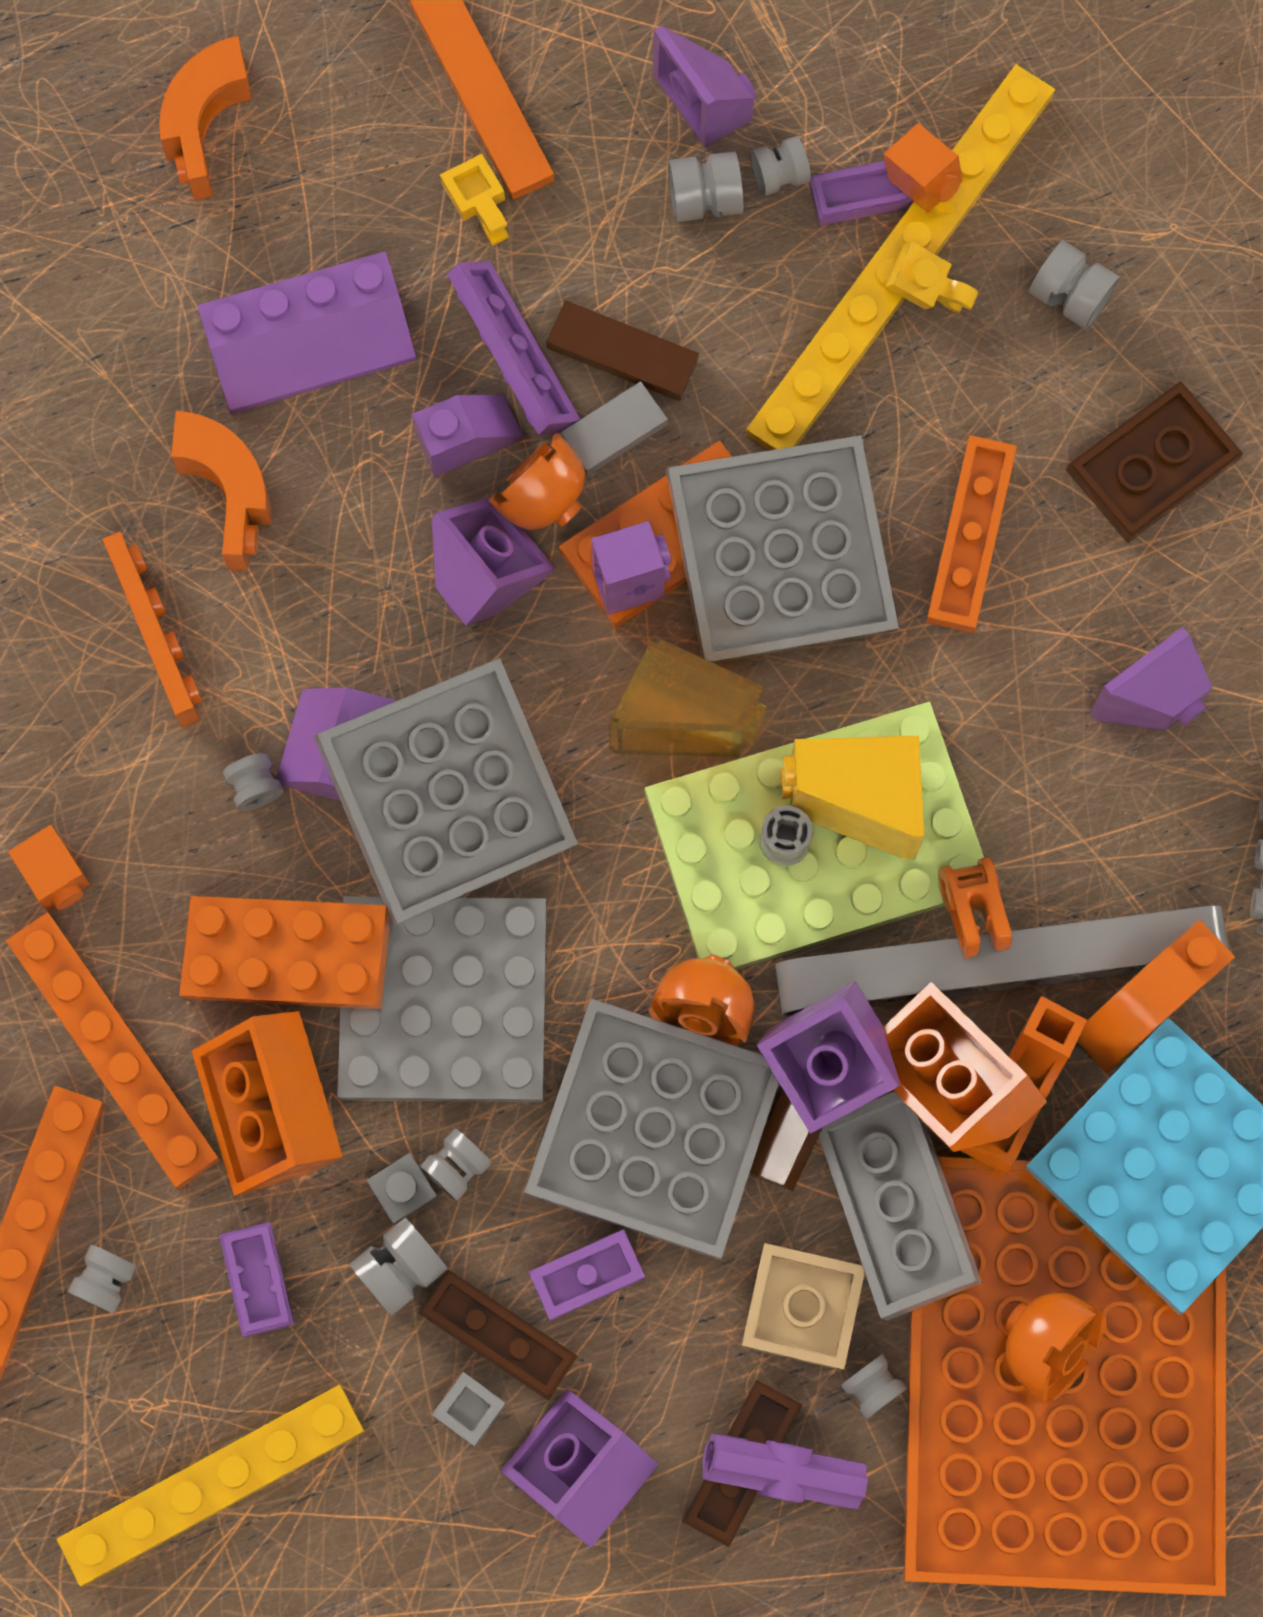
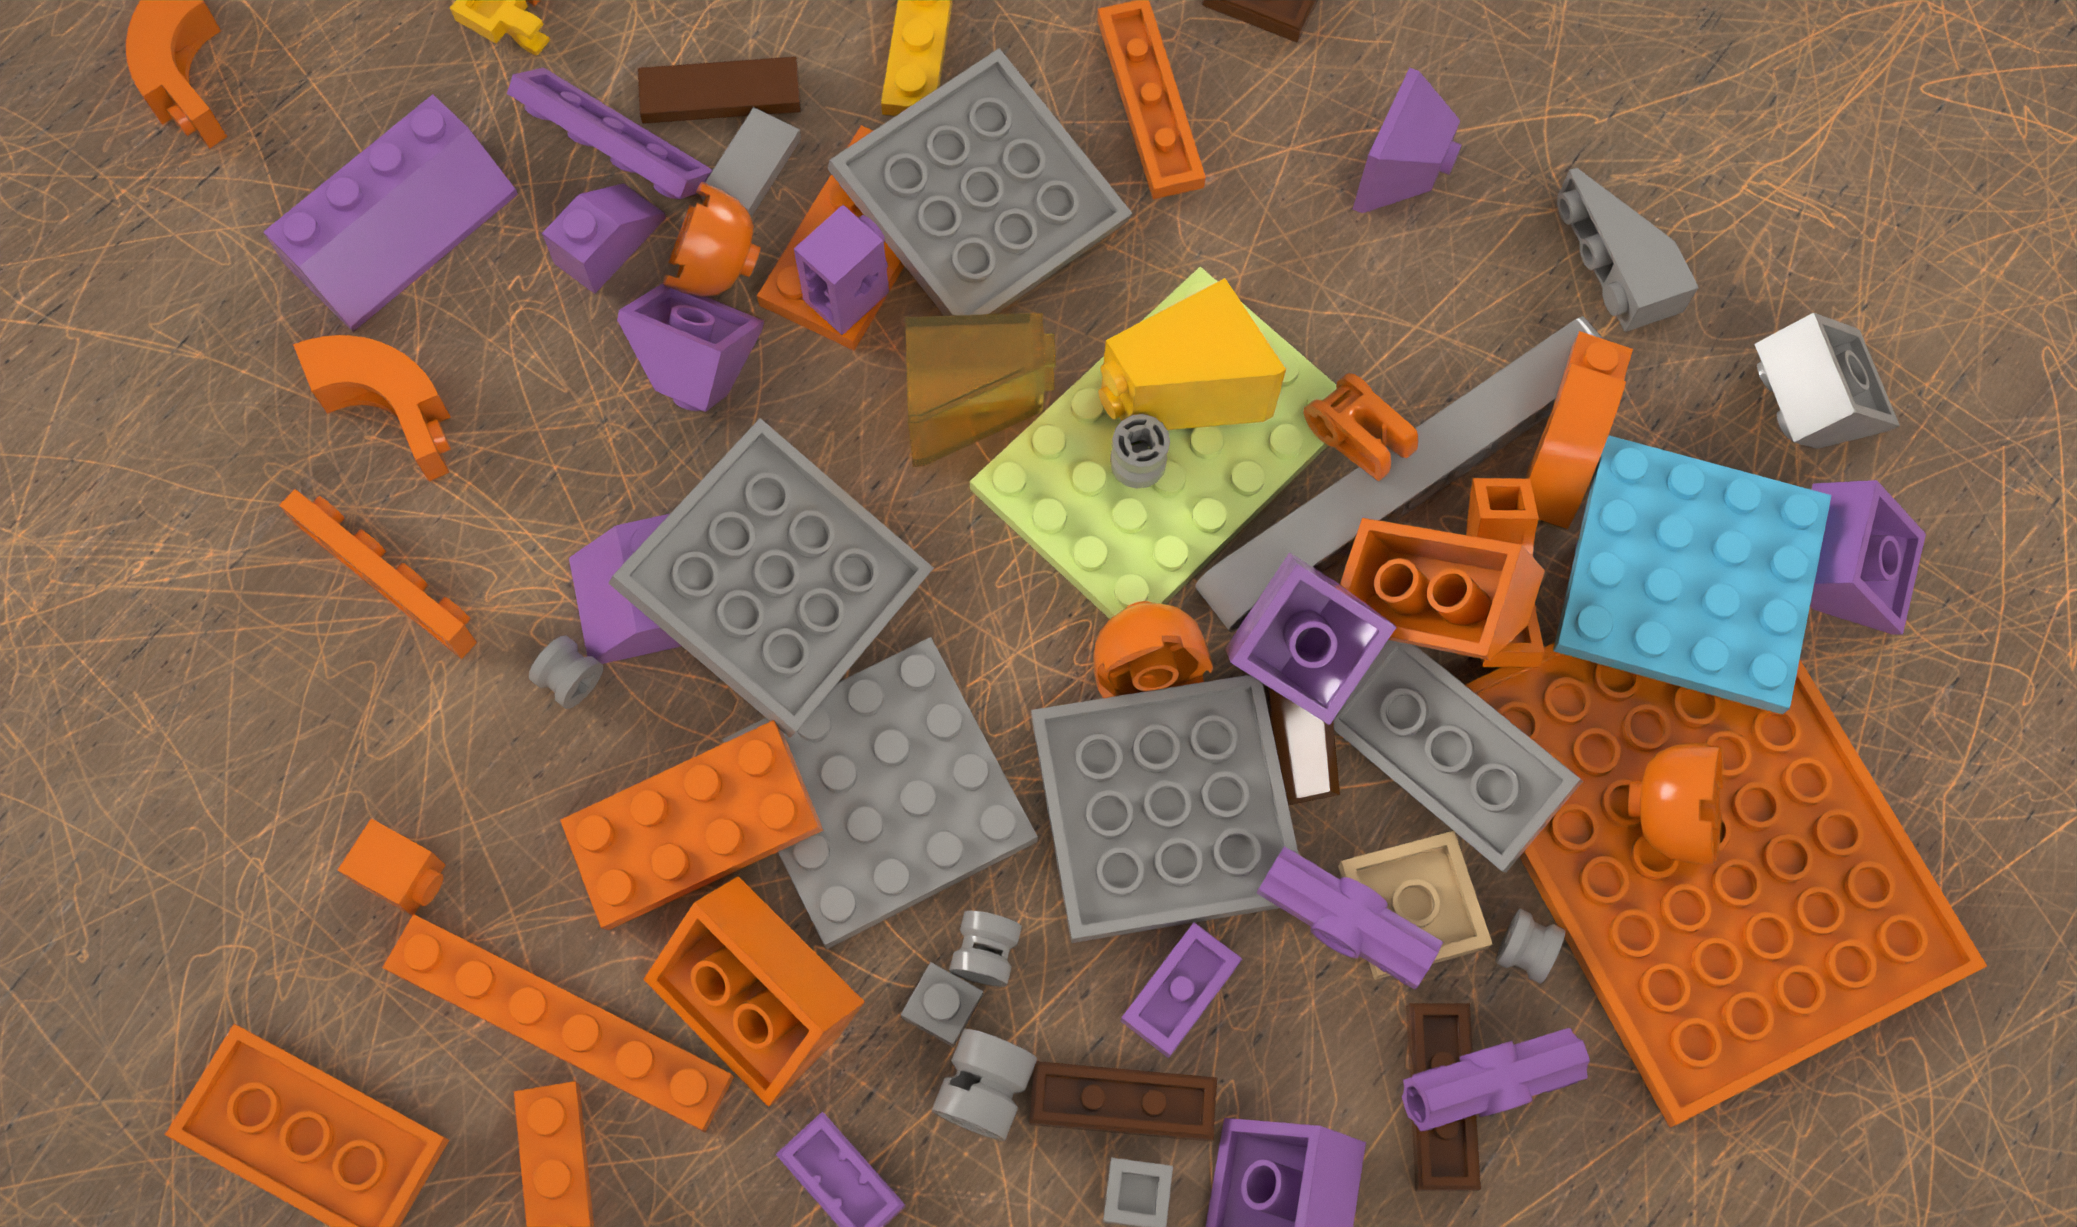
camera: 30 degrees left, 5 degrees down
none -> medium lavender piece [1257,846,1443,990]

